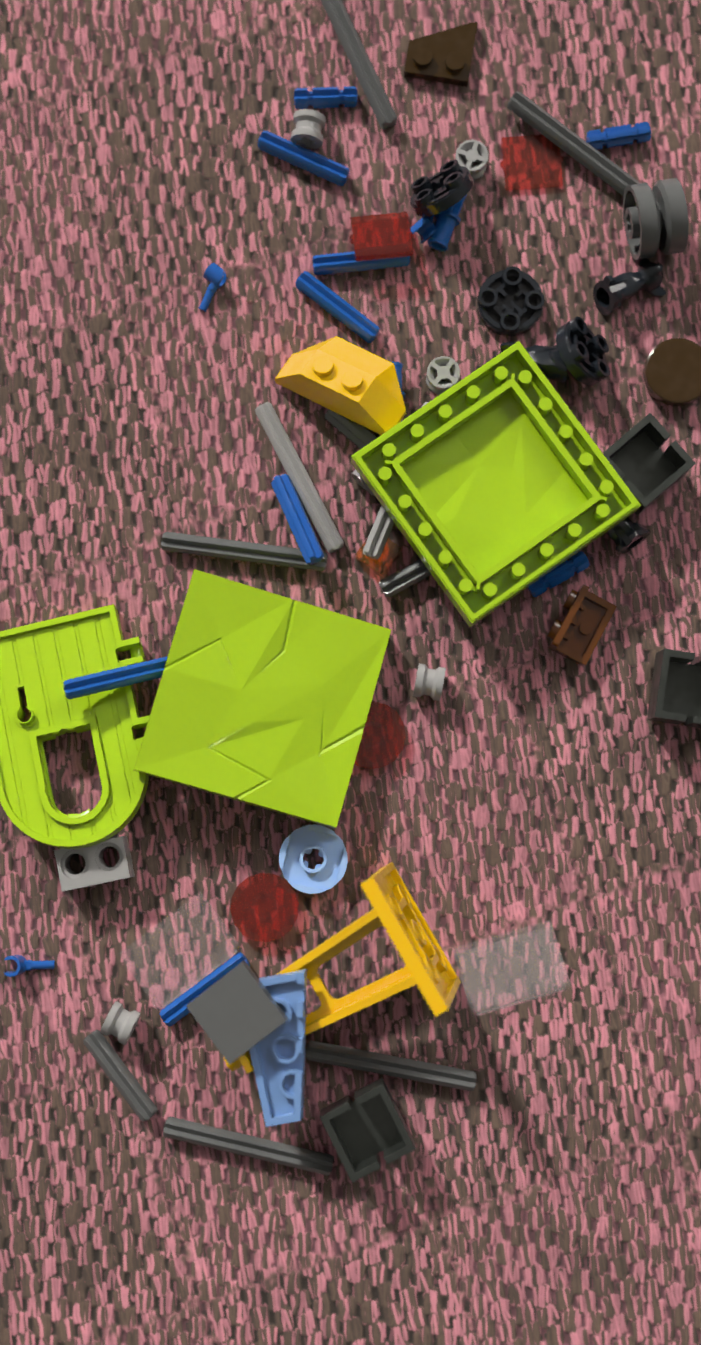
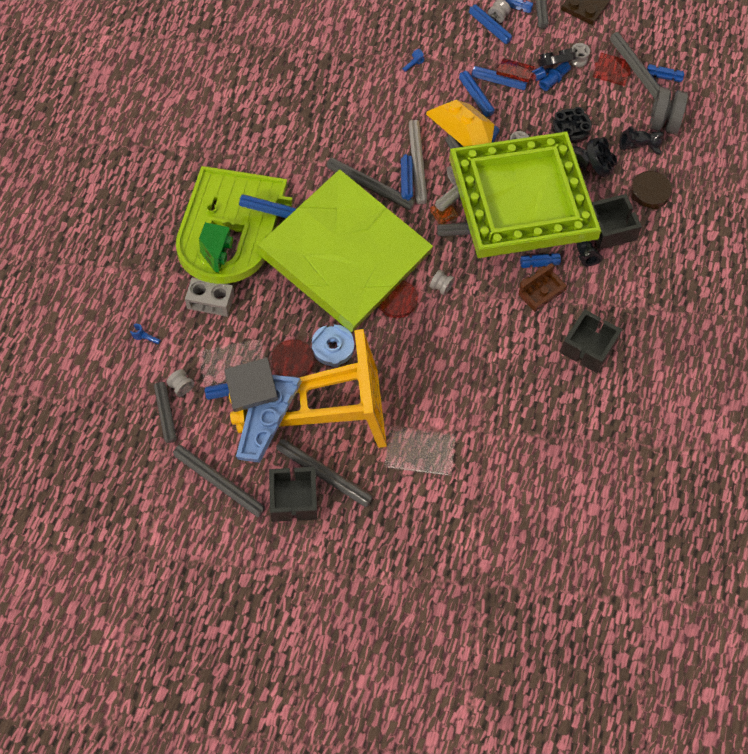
camera: 20 degrees right, 20 degrees down
none -> green slope [199,222,233,273]

